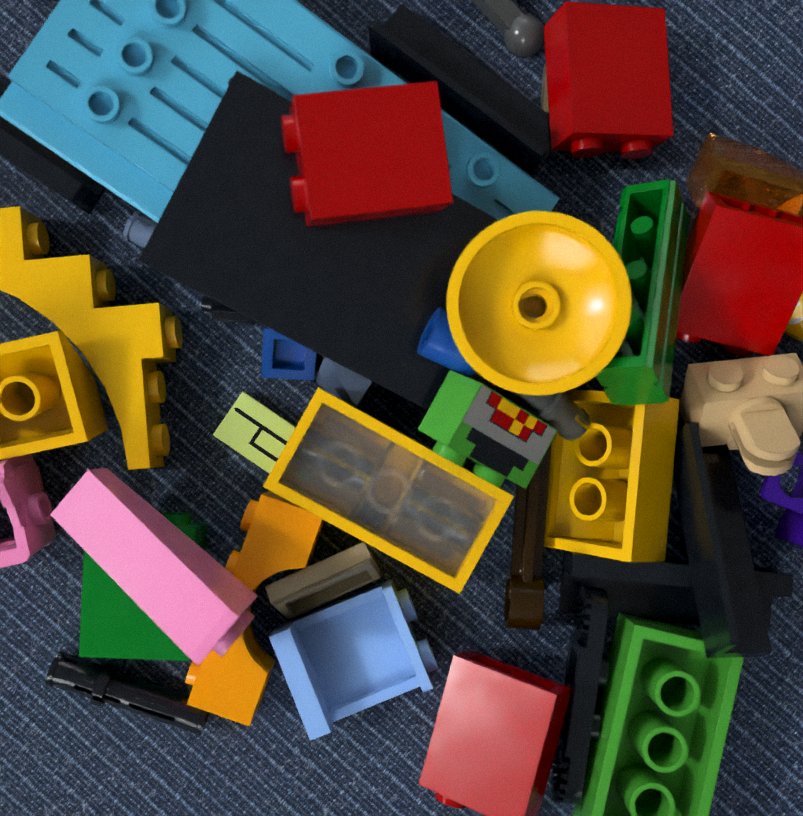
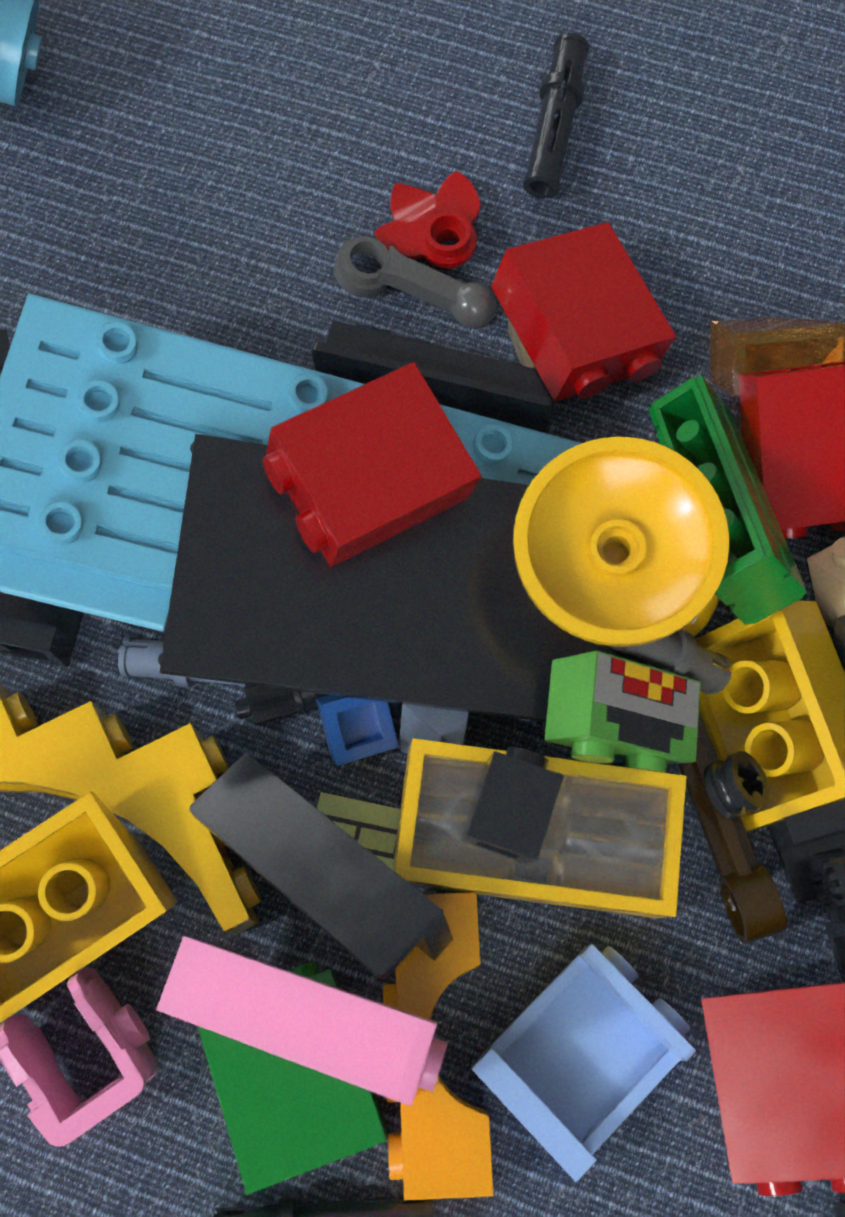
camera: 15 degrees left, 15 degrees down
dark tan tile [265,542,383,619] -> none
blue gear [417,307,476,378] -> none
none -> black panel [189,752,453,979]
none -> black brick [460,747,564,864]
none -> black bush [704,750,770,820]

